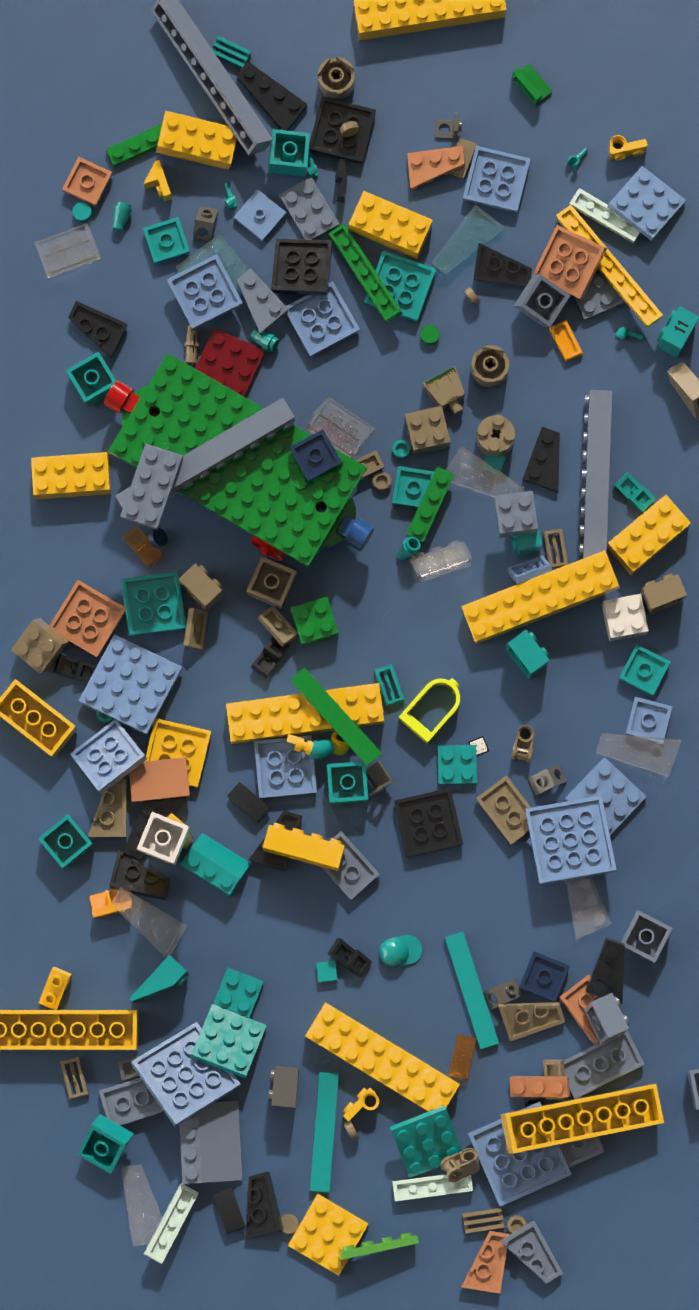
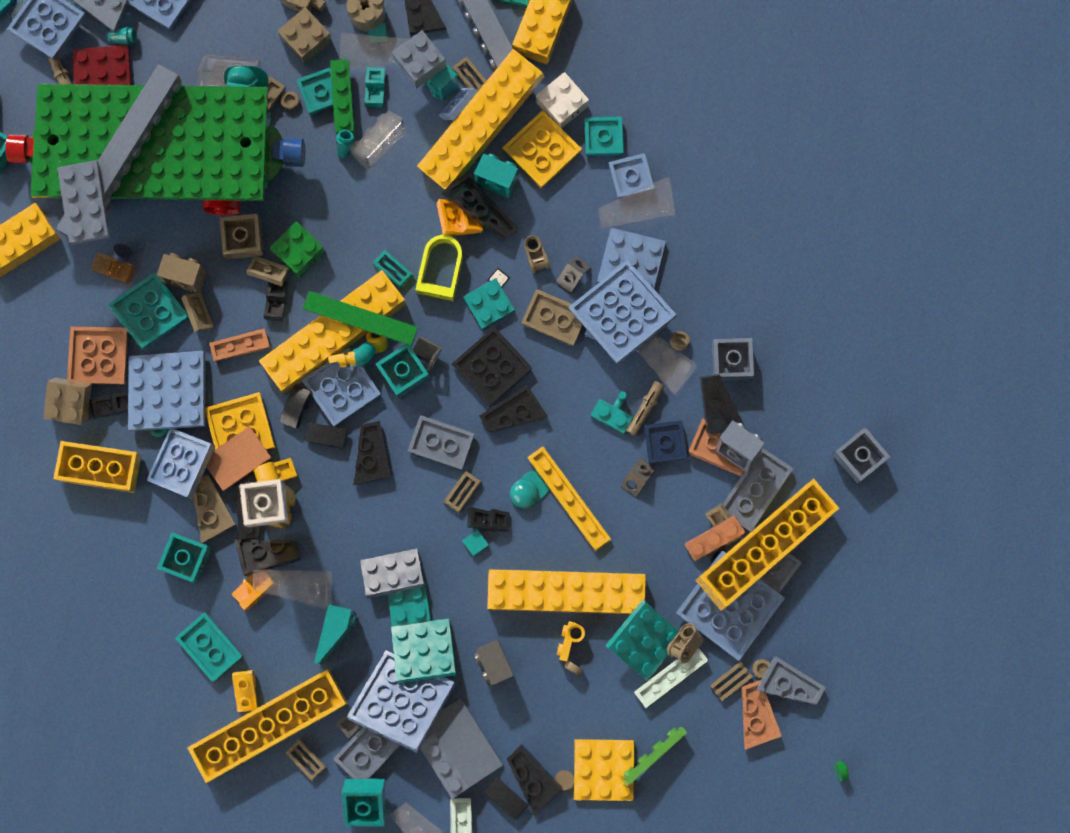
camera: 25 degrees left, 0 degrees up
teal slope [181,833,251,897] -> none
yellow brick [263,823,345,871] -> none
dark blue plate [289,429,342,482] -> none
teal tile [310,1072,339,1192] -> none
teal tile [392,440,411,460] -> none
teal tile [445,932,499,1049] -> none
clear orange slope [448,1034,476,1080] -> none
dark tan wing [498,1002,565,1041] -> none
dark tan brick [640,573,687,615] -> none
none -> teal plate [175,612,243,682]
none -> nougat plate [209,328,270,362]
none -> teal piece [223,65,269,87]
none -> yellow plate [253,458,297,482]
none -> black slope [280,385,312,428]
none -> plate [360,548,424,599]
none -> teal slope [364,67,385,108]
none -> light orange slope [436,199,483,235]
none -> black wing [441,174,518,242]
none -> dark tan tile [444,471,481,513]
none -> black wing [479,385,548,433]
none -> yellow plate [502,110,582,189]
none -> yellow tile [527,447,611,551]
none -> teal plate [590,391,633,434]
none -> dark tan pin [626,381,665,437]
none -> dark tan tile [670,331,690,351]

